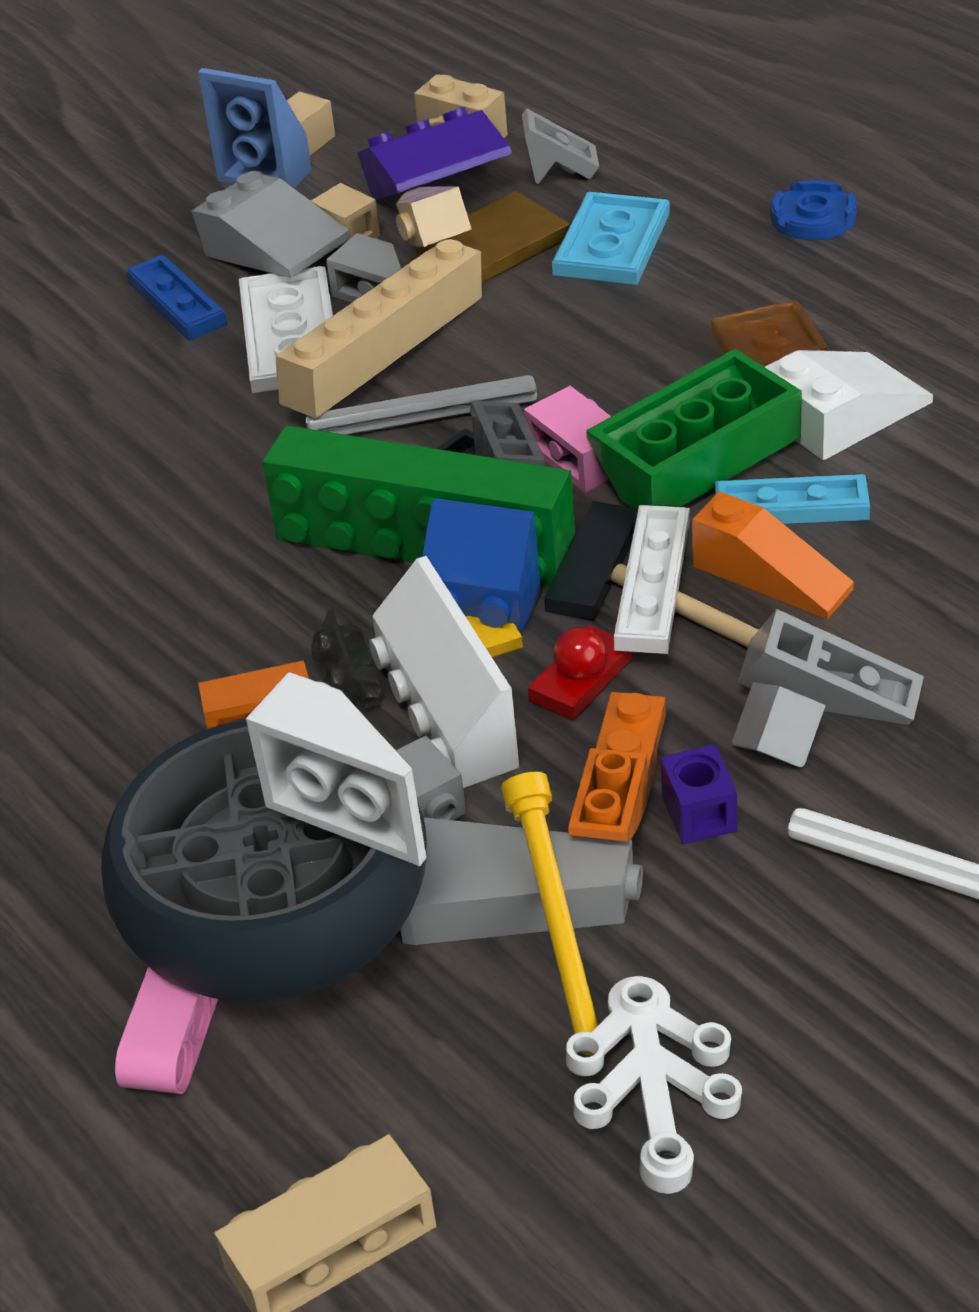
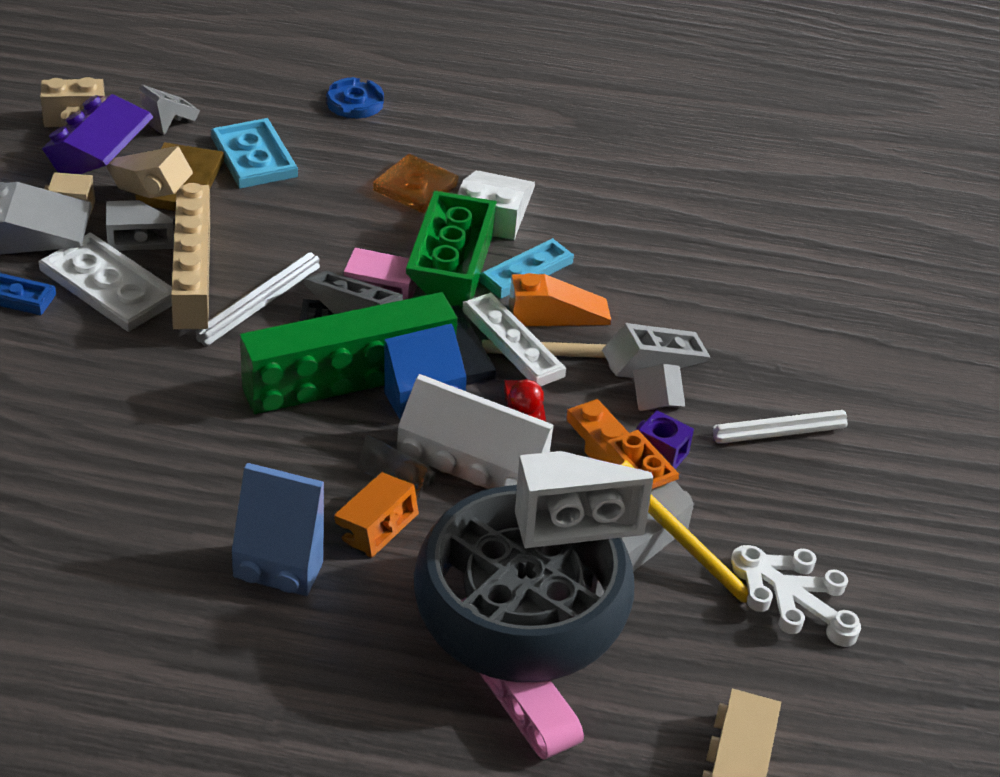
camera: 50 degrees left, 0 degrees up
none -> medium blue slope [232,463,324,596]

